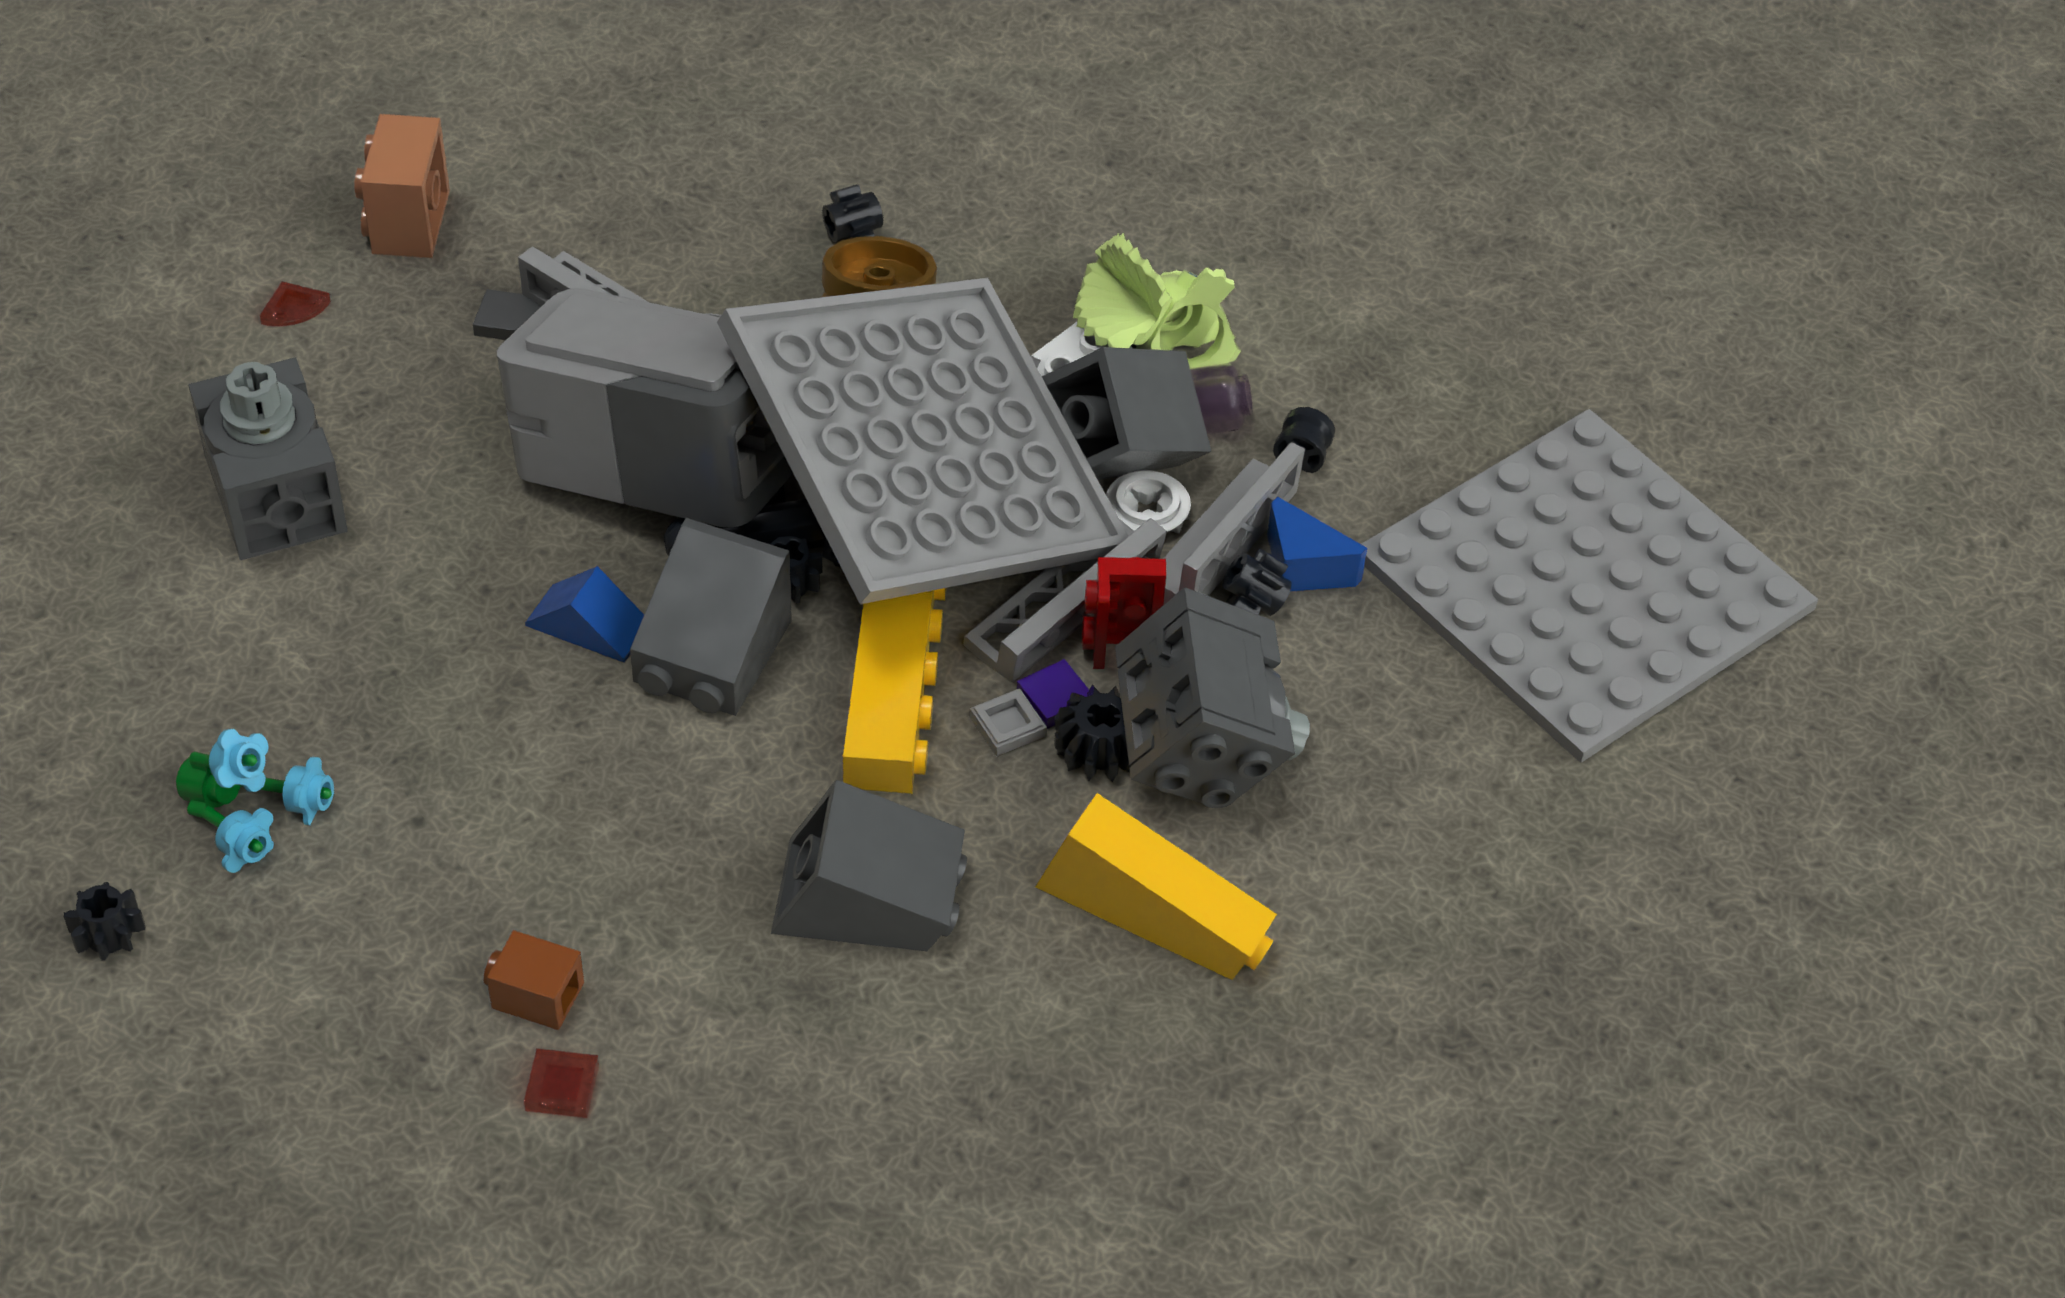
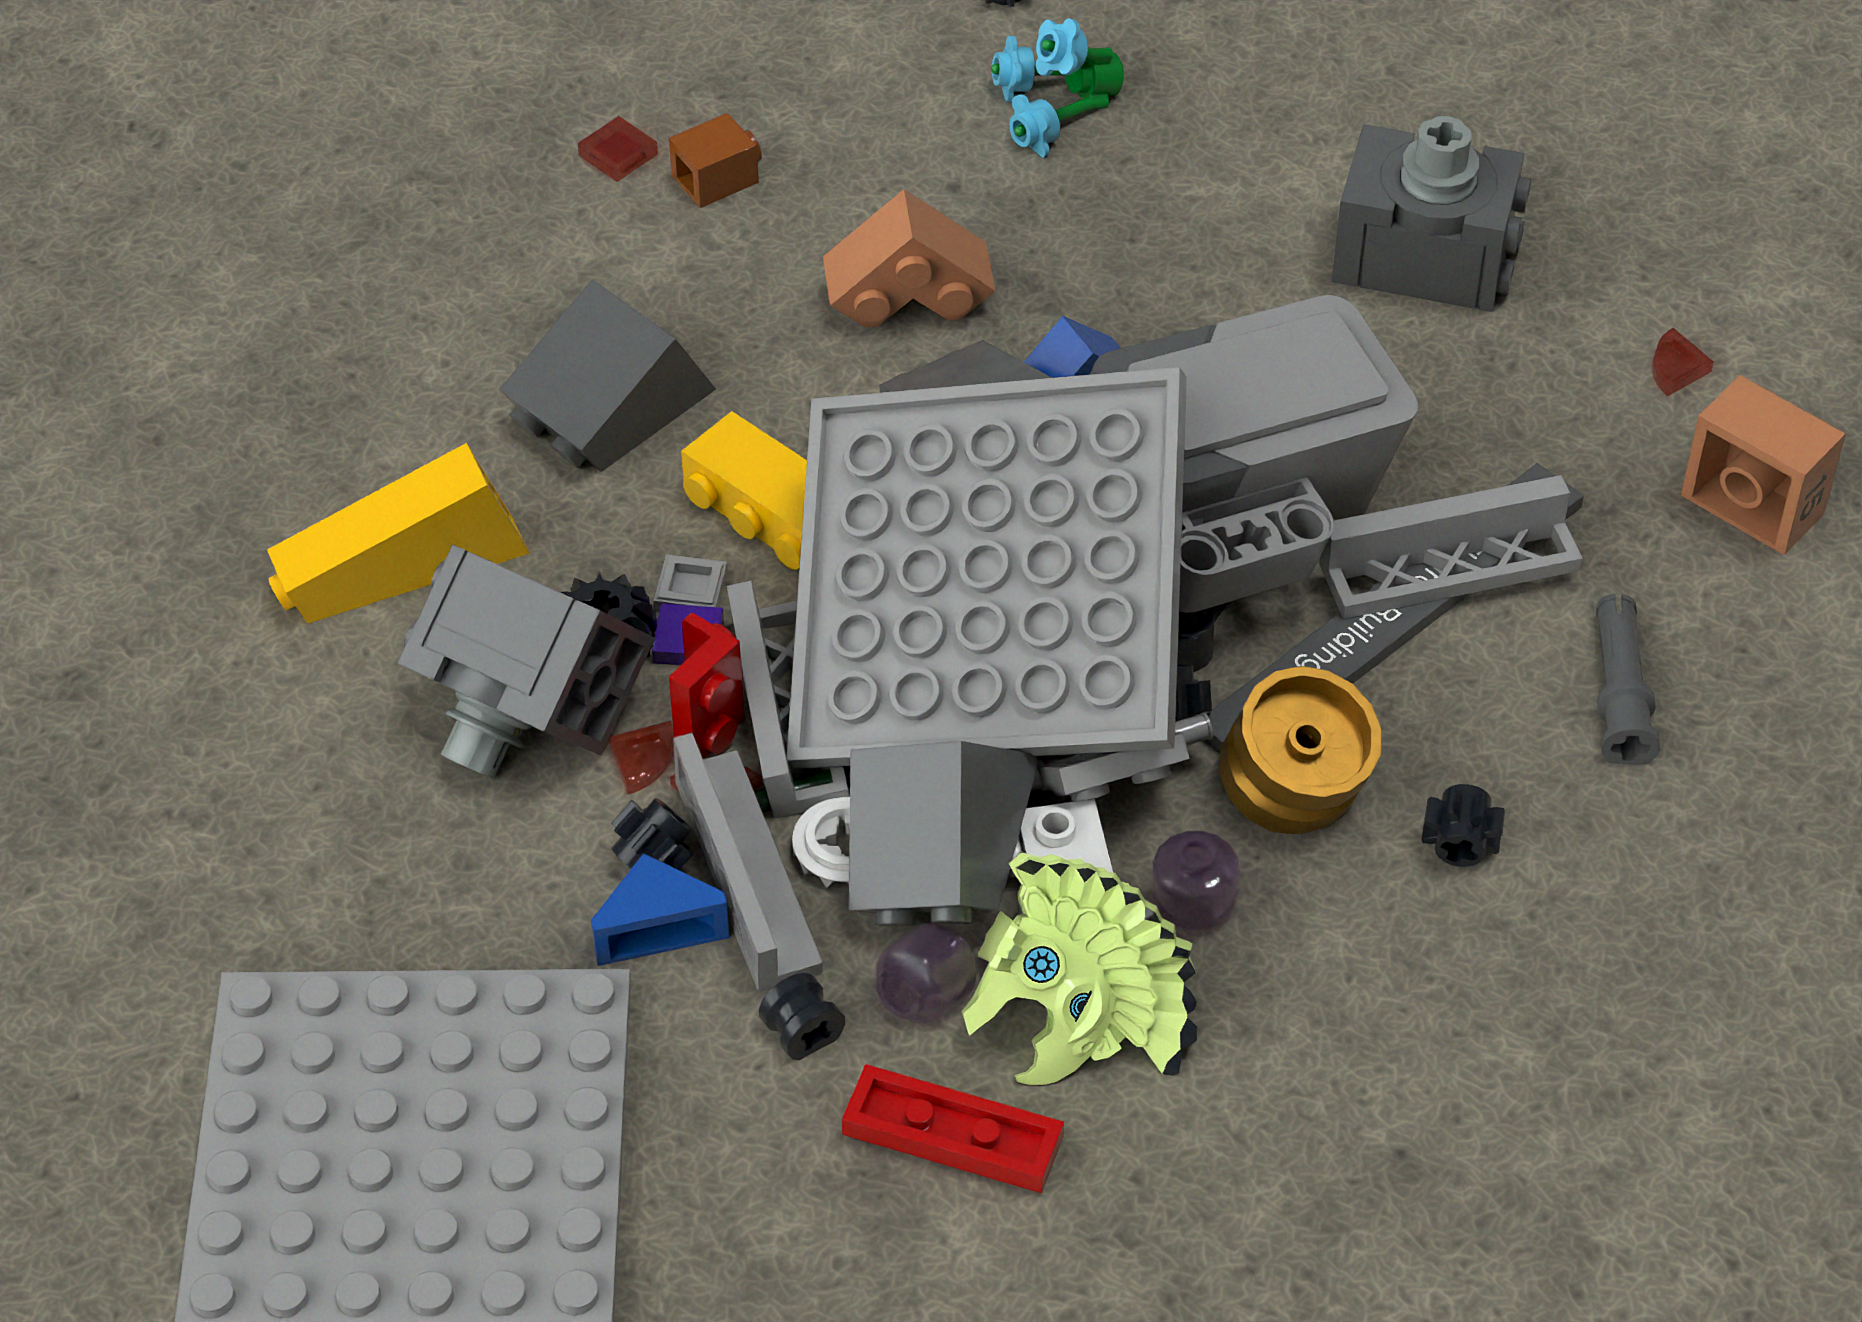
camera: 130 degrees right, 0 degrees up
none -> nougat brick [823,189,996,328]
none -> red plate [841,1064,1064,1194]
none -> clear purple head [1152,830,1240,930]
none -> dark grey pin [1596,594,1660,764]

